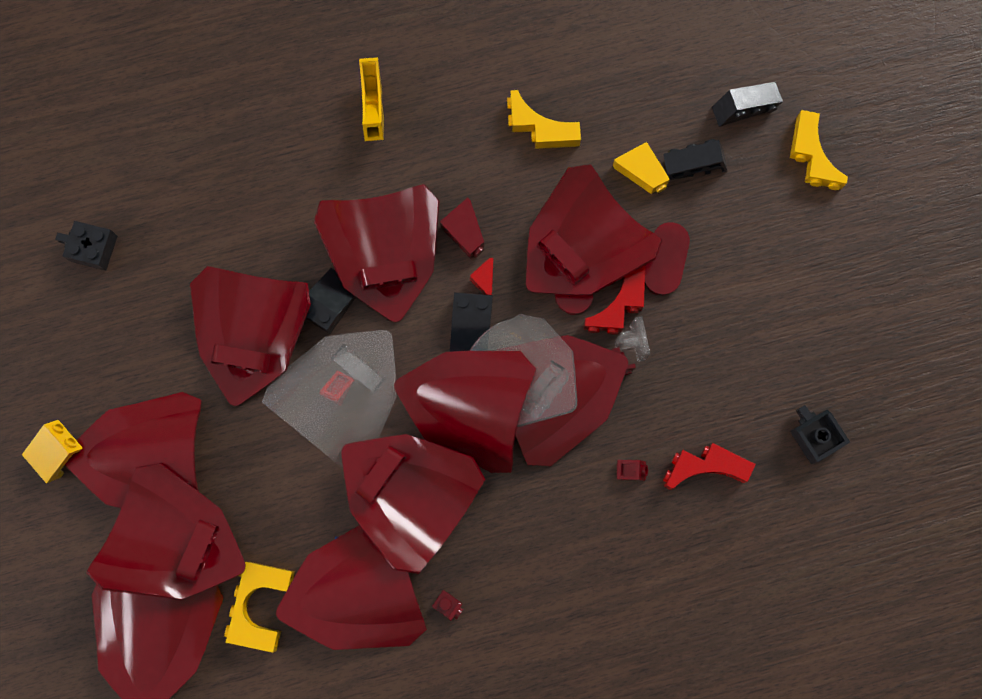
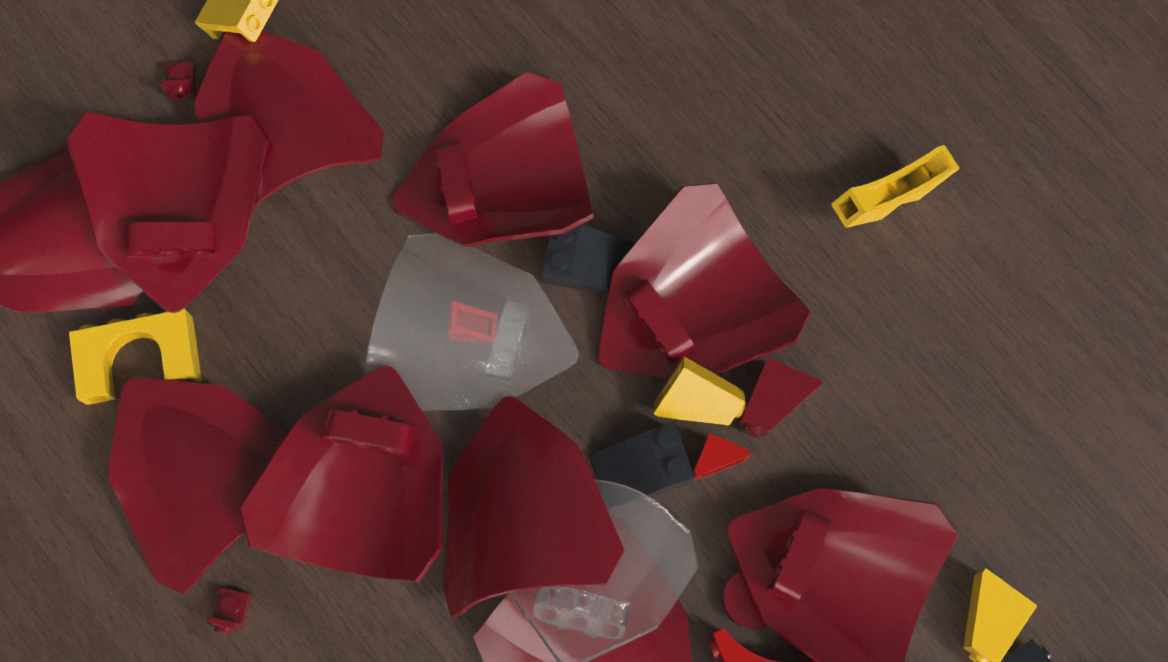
camera: 65 degrees right, 5 degrees down
yellow arch [507,90,581,149] -> none
none -> dark red bracket [161,62,196,100]
none -> yellow slope [653,357,746,425]

